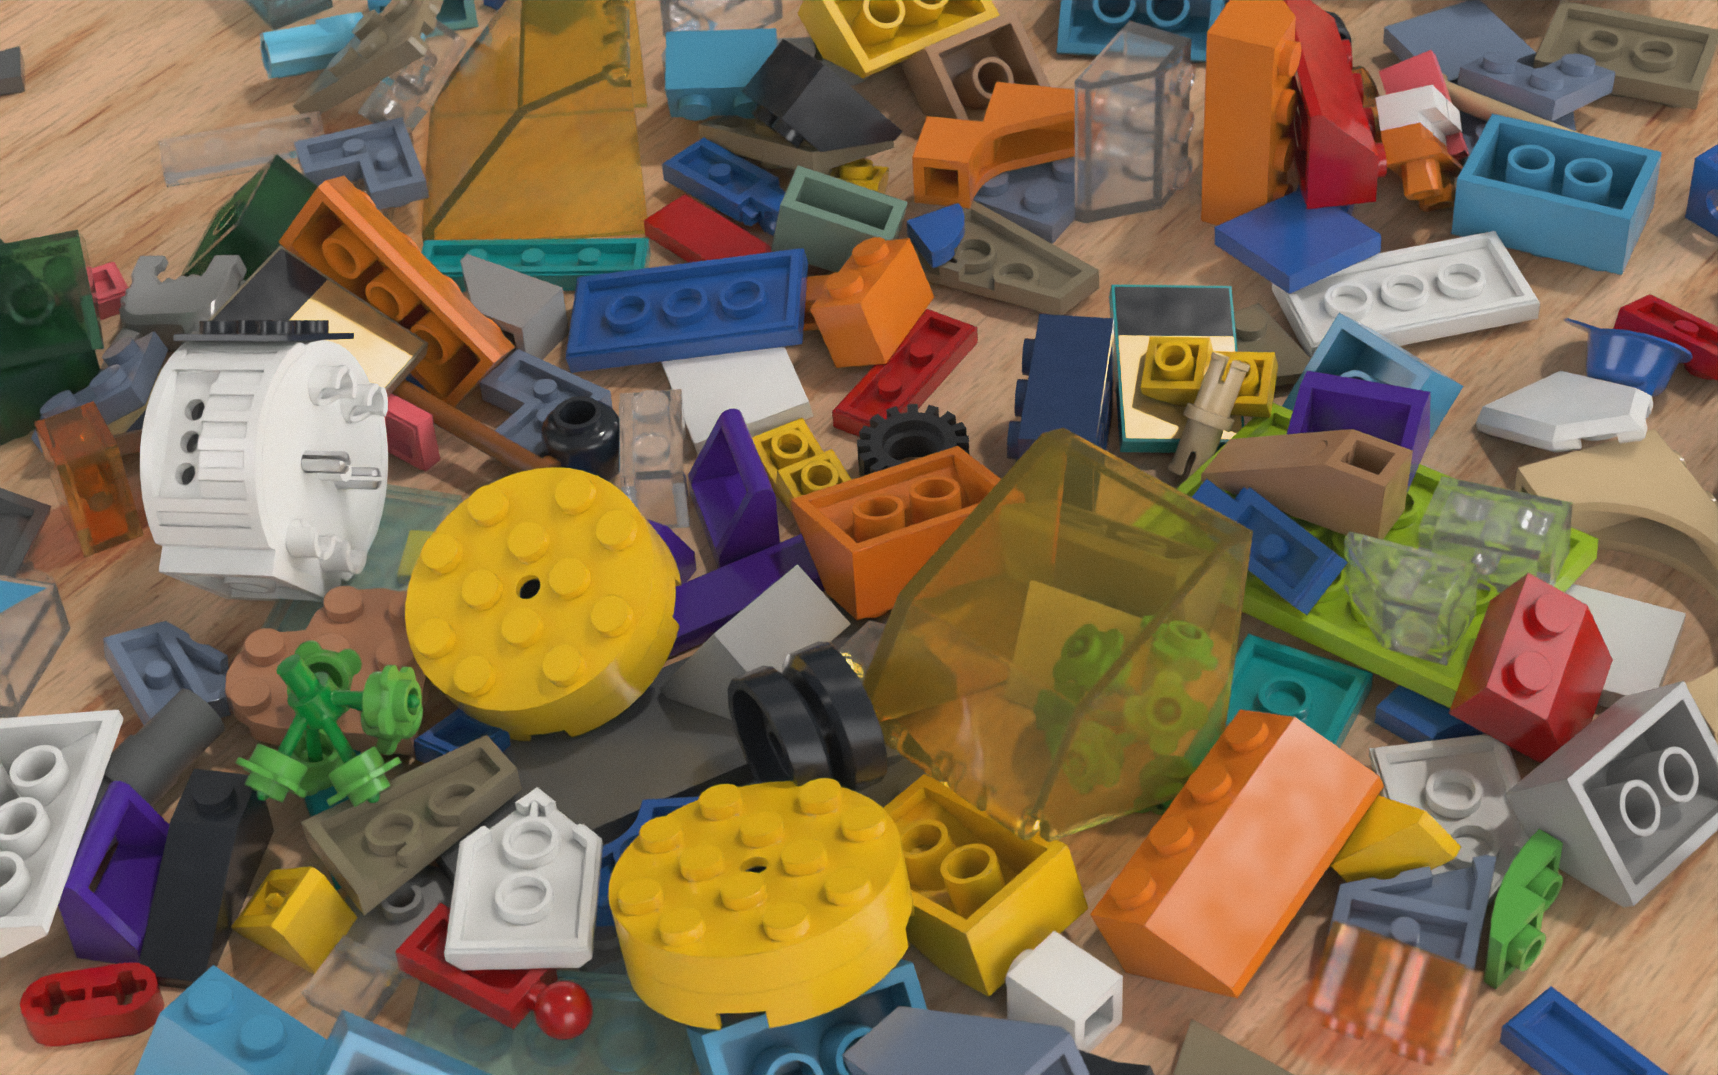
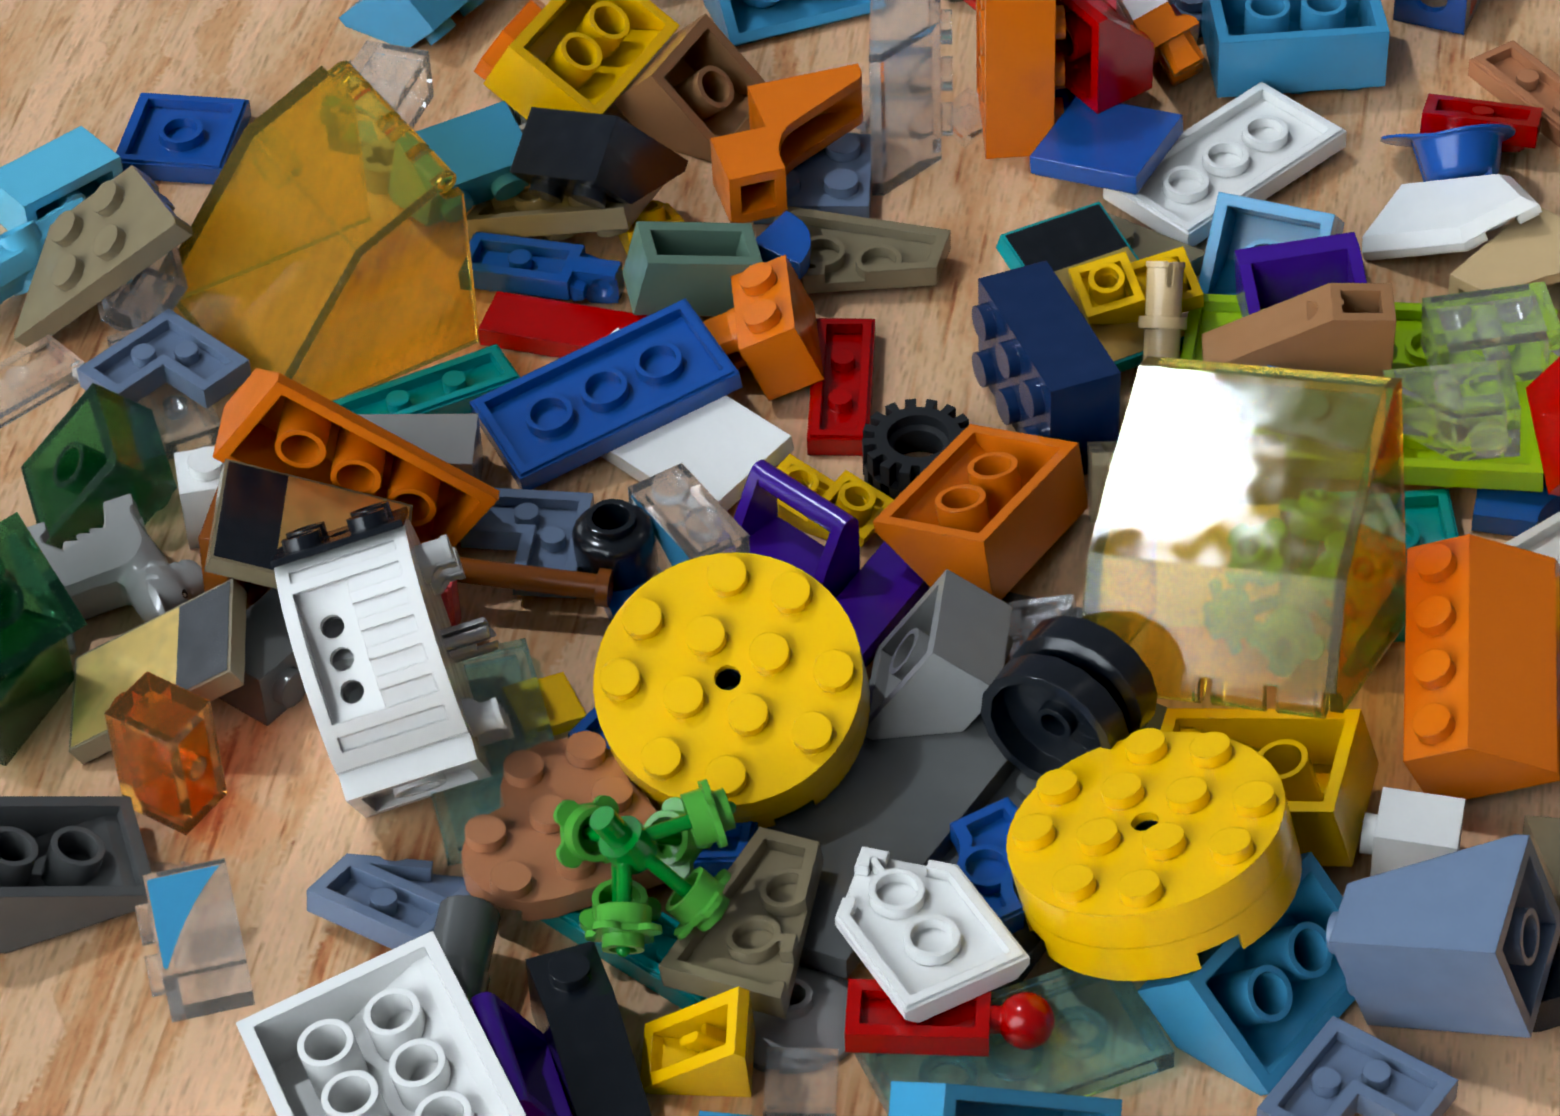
camera: 30 degrees left, 0 degrees up
sand blue plate [31,331,168,457] -> none

